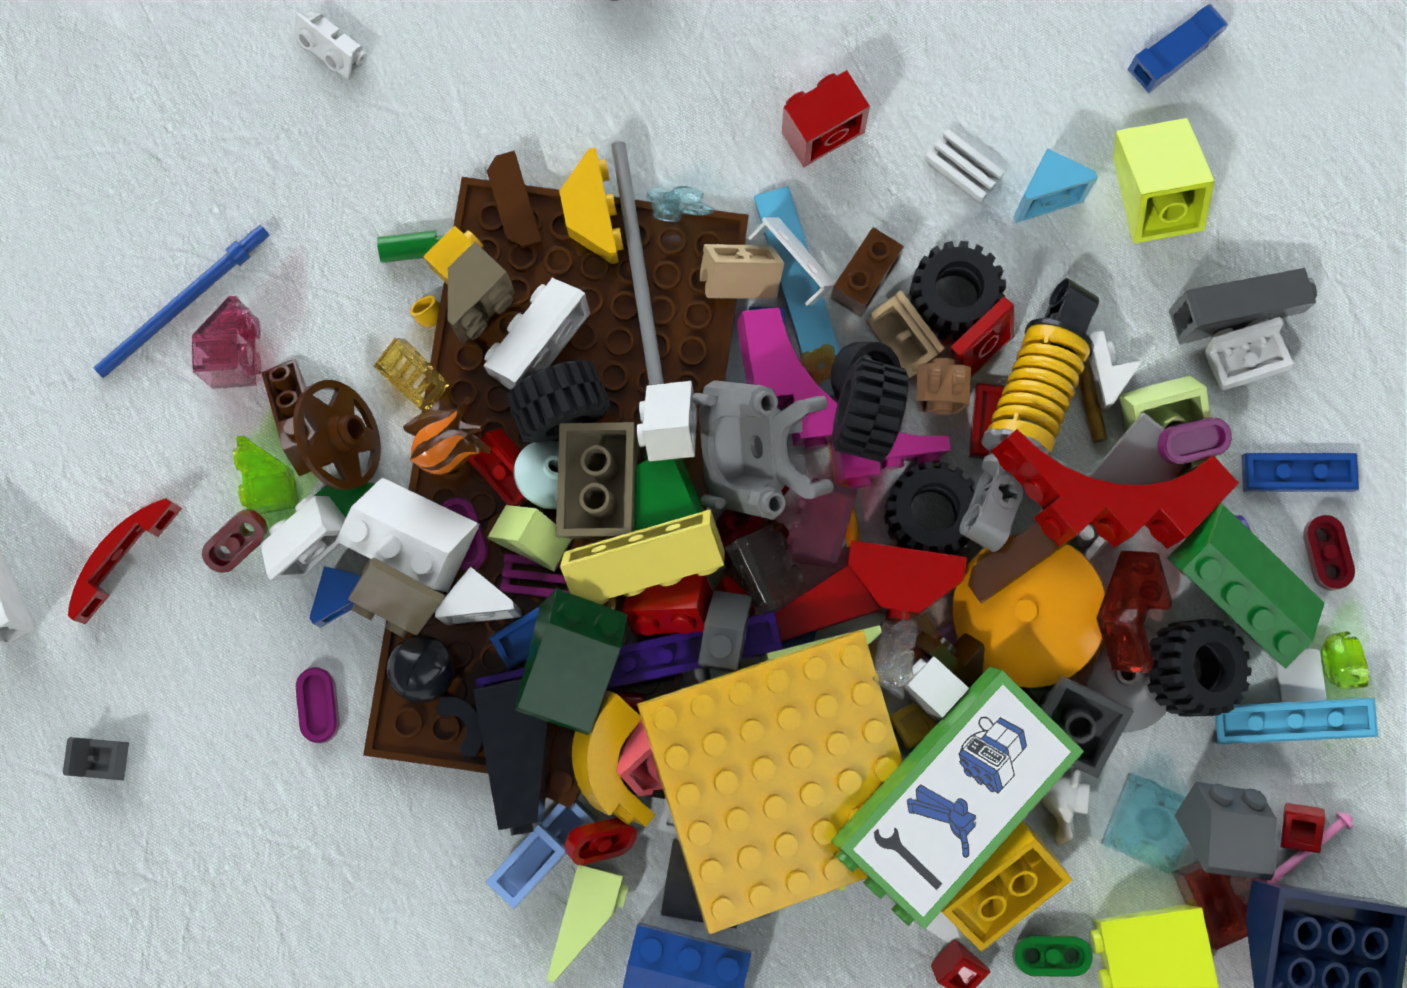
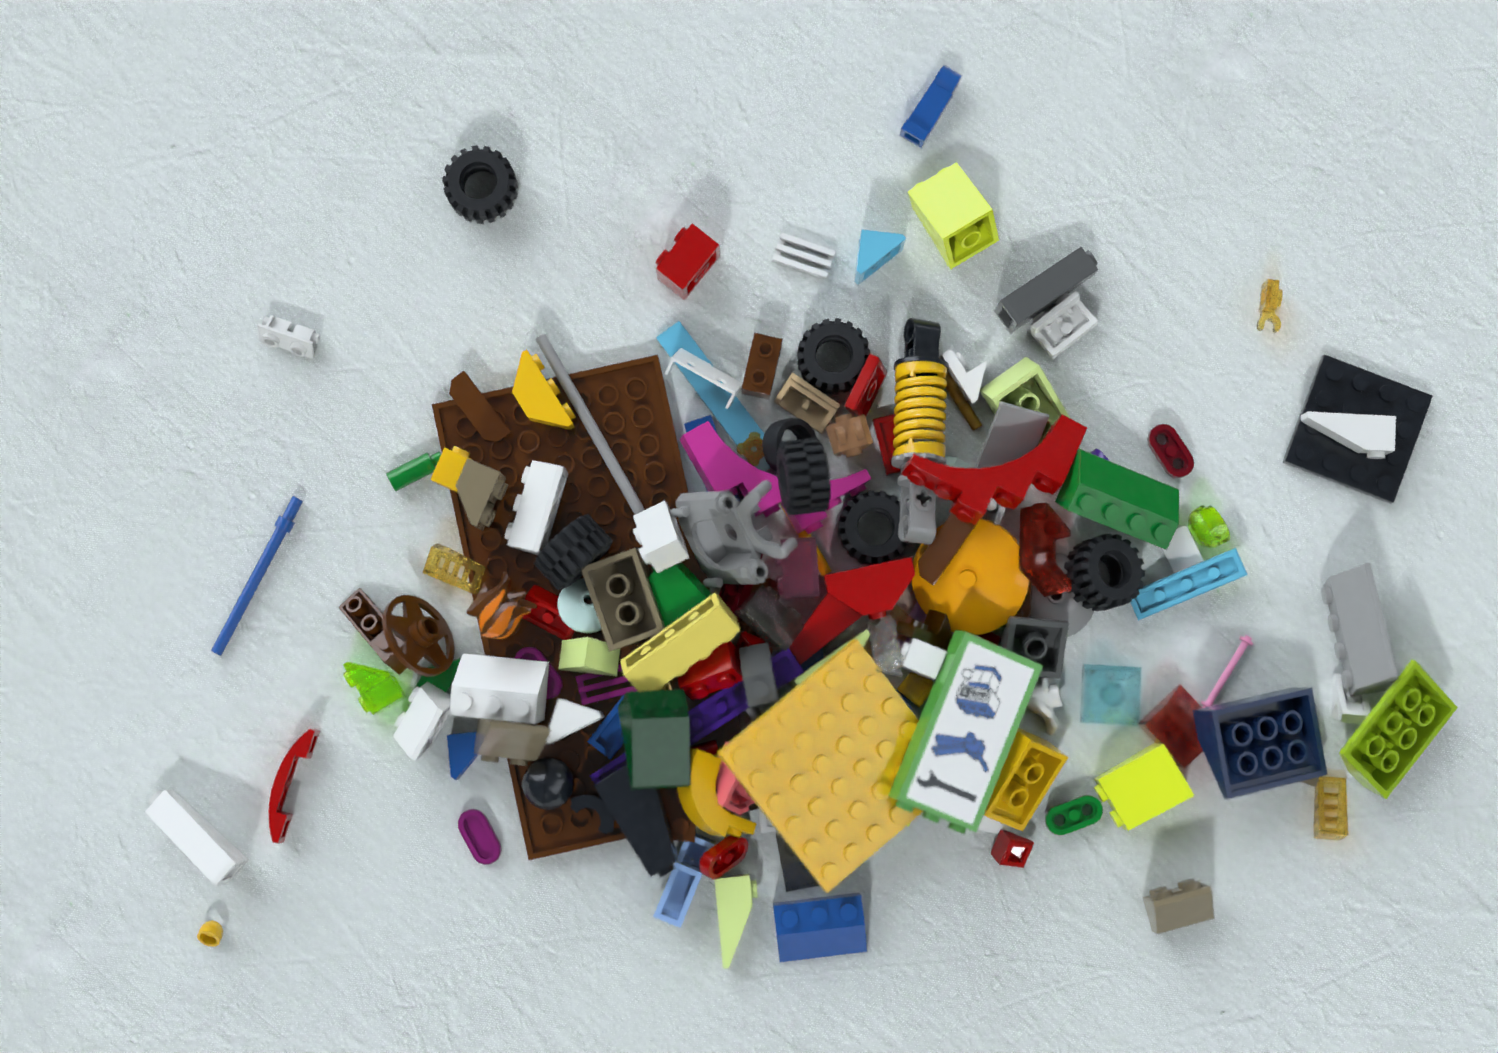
camera: 25 degrees left, 5 degrees up
dark grey bracket [63,737,129,781] -> none
clear pink slope [192,296,262,389] -> none
dark red plate [202,510,268,573] -> none
yellow hinge [410,295,440,328] -> none
clear light blue plate [646,186,715,222] -> none
tan hinge [700,244,784,299] -> none
magenta tile [1157,418,1232,464] -> none
dark grey slope [1174,782,1277,880] -> none
blue tile [1241,453,1359,492] -> none
red slope [1280,803,1325,853] -> none

